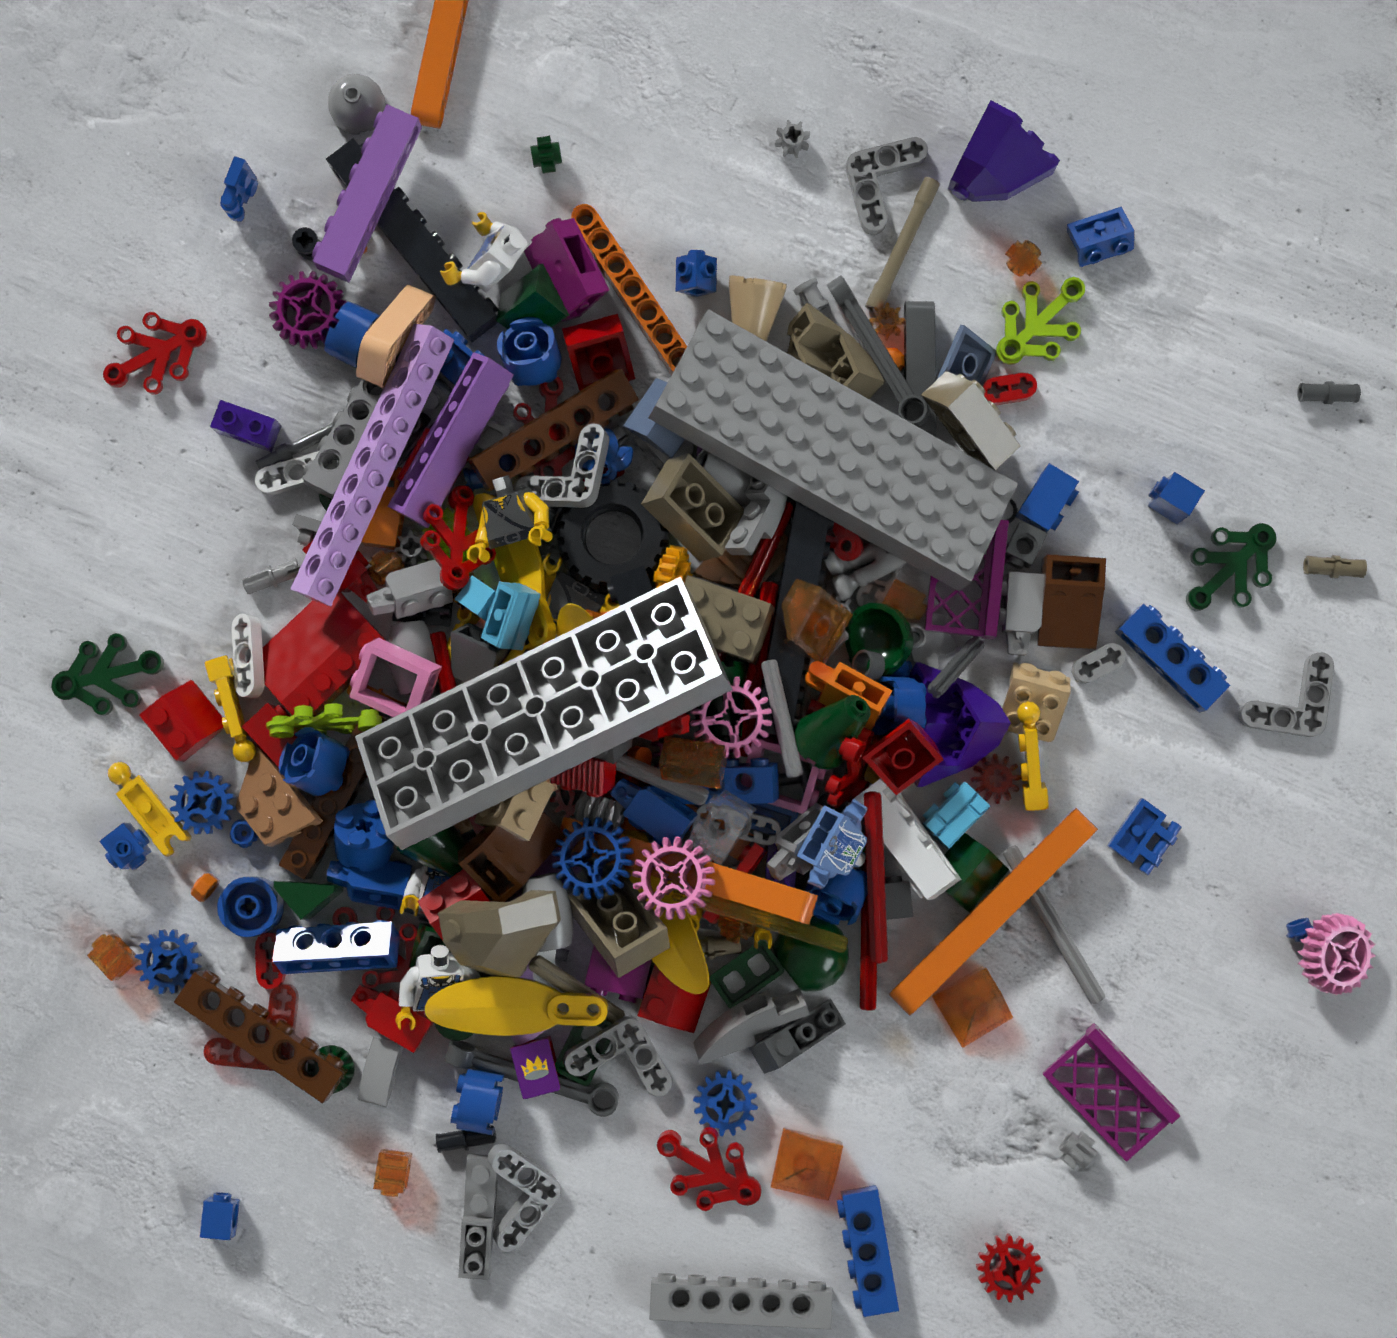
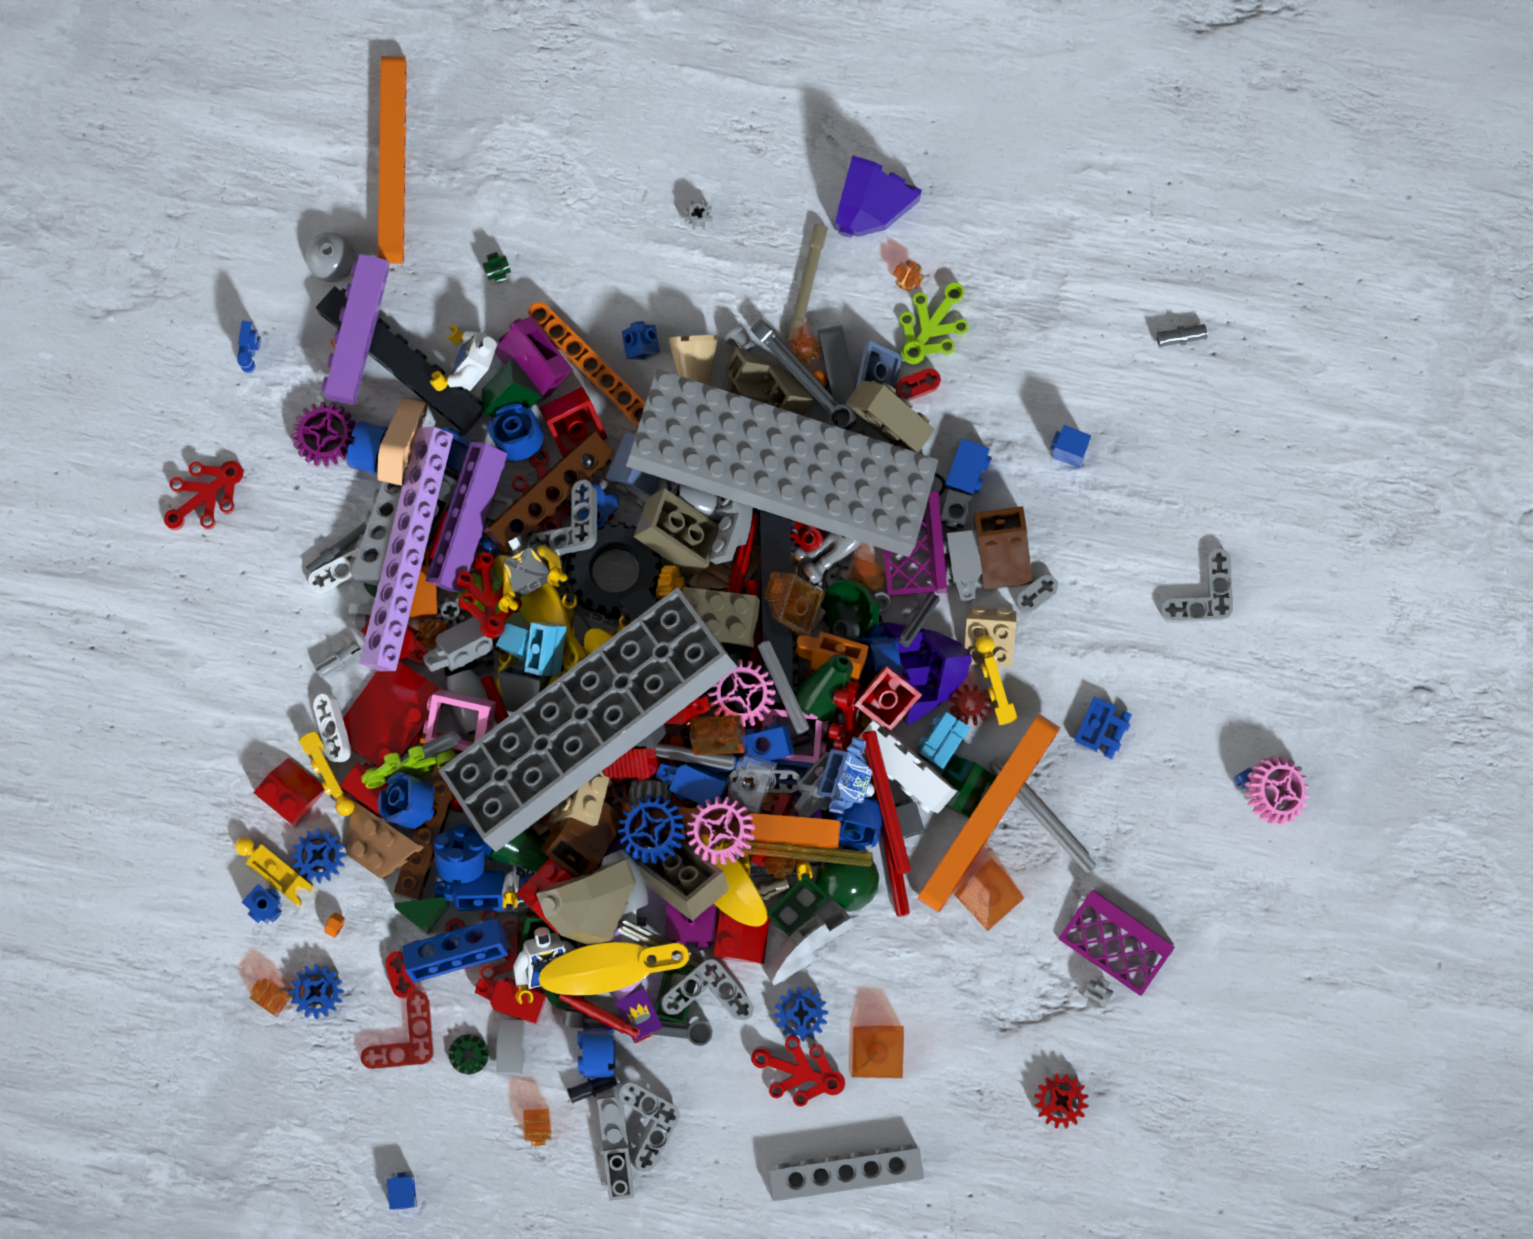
camera: 10 degrees left, 5 degrees down
dark green plant [51,633,164,715] -> none
reddish brown brick [174,970,348,1104] -> none
dark purple brick [210,400,282,453] -> none
blue brick [217,877,284,937] -> none
blue plate [230,820,258,848] -> none
black bush [292,227,321,261] -> none
dark grey slope [749,998,846,1074] -> none
blue brick [836,1185,899,1317] -> none
light grey beam [846,137,928,235] -> none
blue bracket [1067,206,1135,267] -> none
blue brick [1115,604,1230,713] -> none
dark green plant [1186,523,1277,611] -> none
dark tan pin [1303,555,1367,579] -> none
none -> dark grey axle [400,730,461,762]
none -> red piece [559,994,641,1039]

